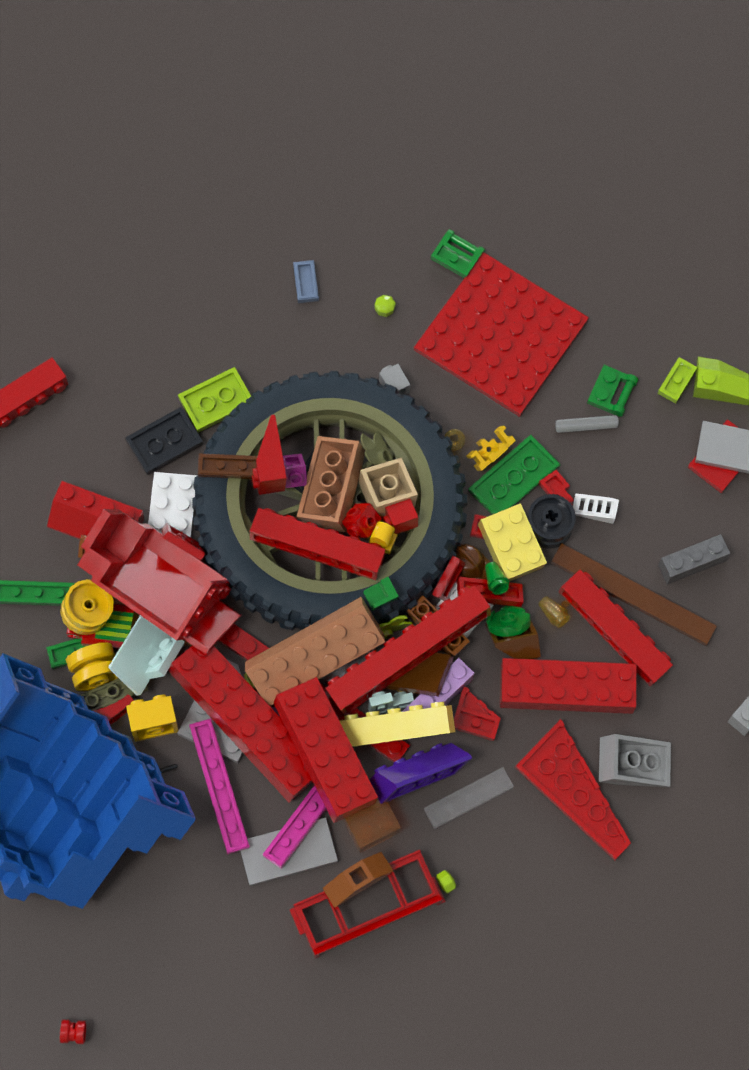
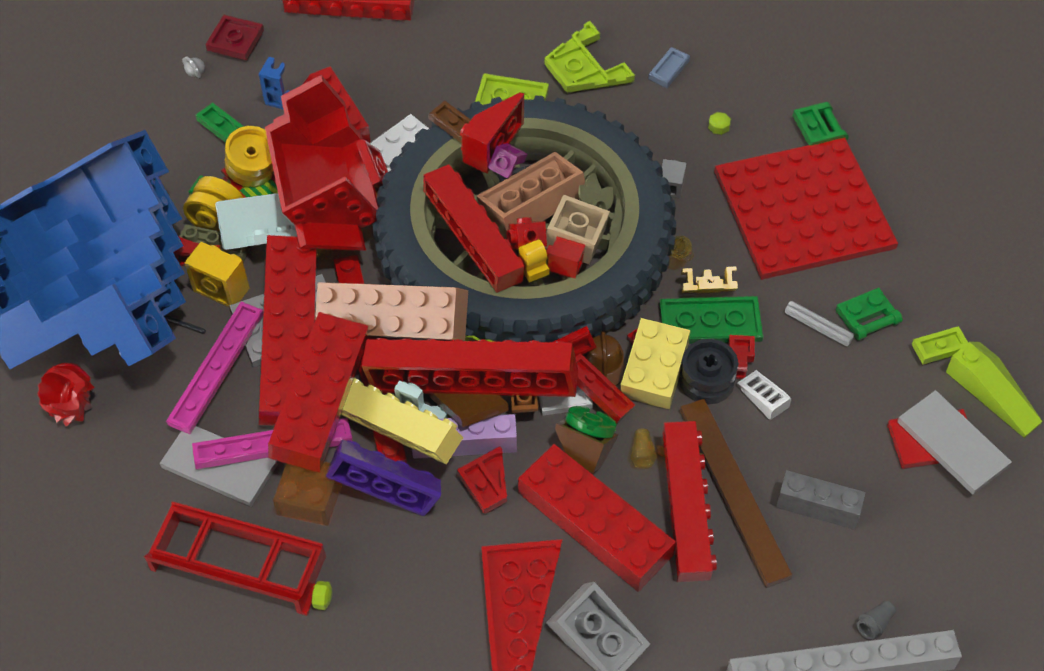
camera: 45 degrees right, 15 degrees down
black plate [125,407,203,475] -> none
dark orange slope [323,852,393,908] -> none
green panel [363,577,398,611] -> none
clear tile [424,767,514,829] -> none
green cone [485,562,509,595] -> none
none -> red hair [37,363,95,426]
none -> blue hinge [259,57,289,110]
none -> lime wing [544,21,635,92]

